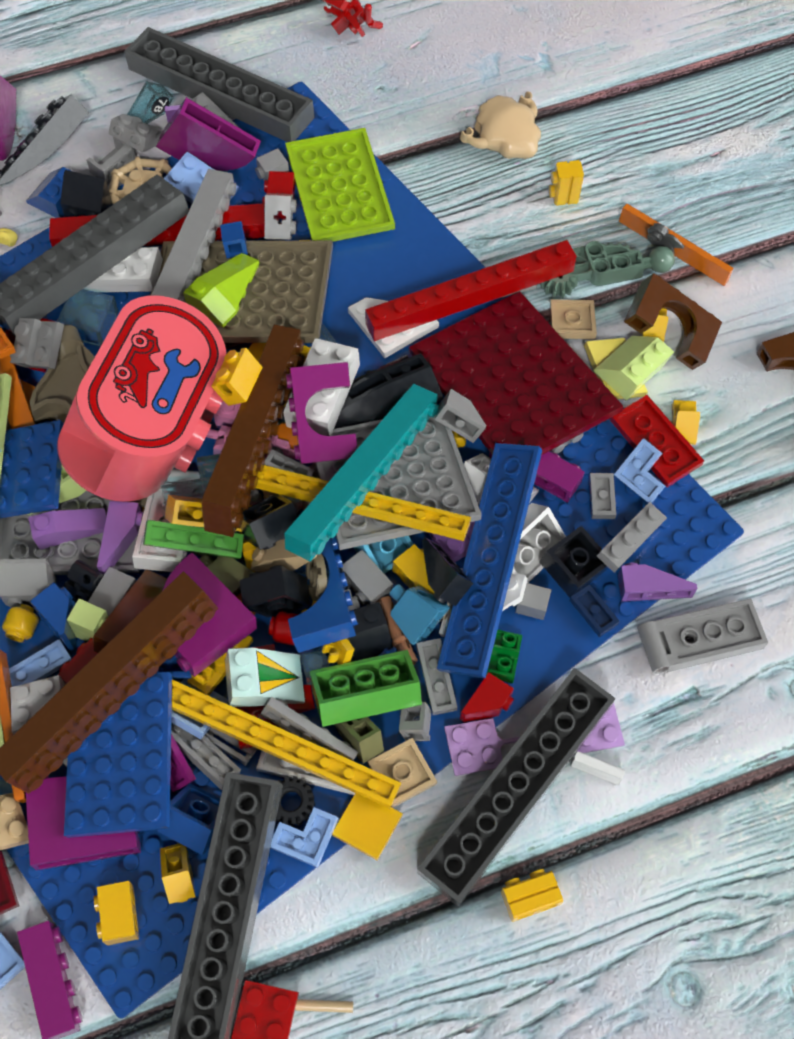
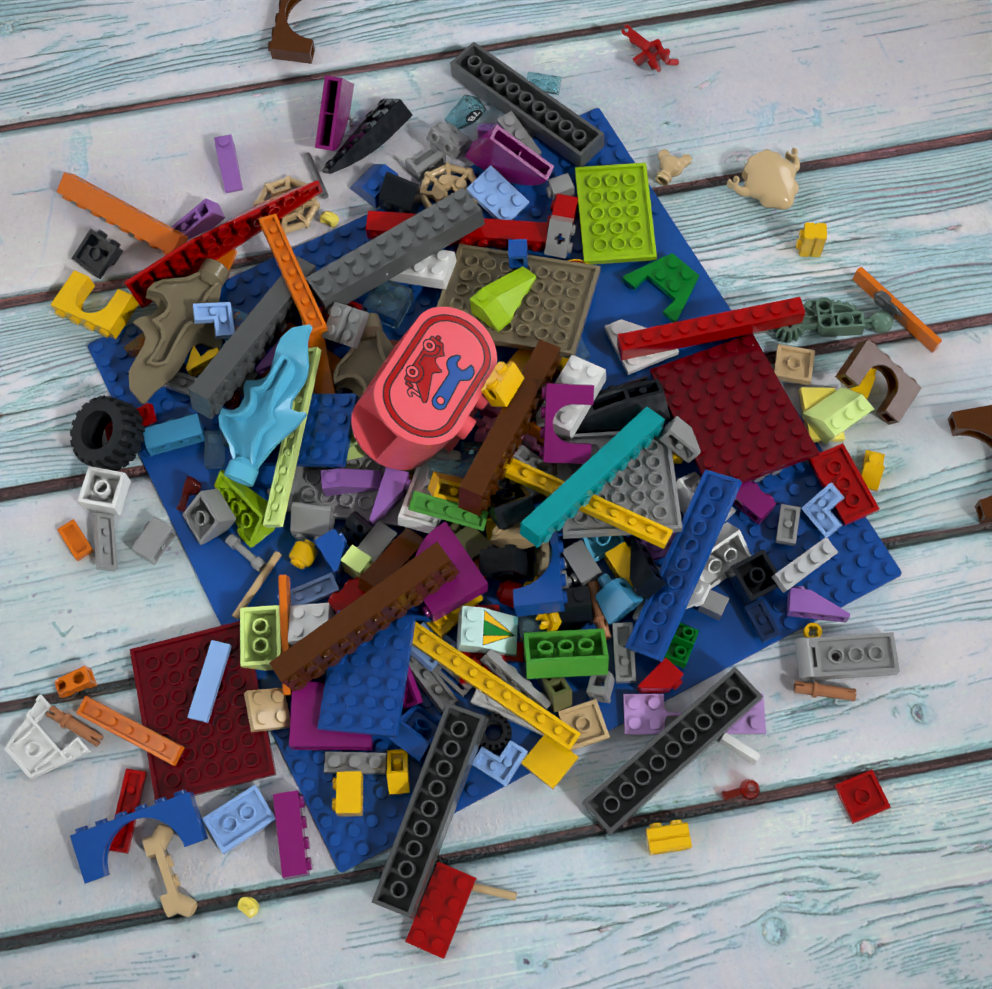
camera: 15 degrees right, 5 degrees up
light grey brick [151,169,236,303] -> none
none -> light grey plate [324,752,387,775]
none -> clear light blue plate [526,72,562,95]
none -> green wing [622,253,699,323]
none -> tan animal [655,149,692,186]
none -> clear red bar [721,779,760,801]
none -> nougat pin [793,680,857,702]
none -> yellow bush [803,623,822,638]
none -> red tile [834,769,891,824]

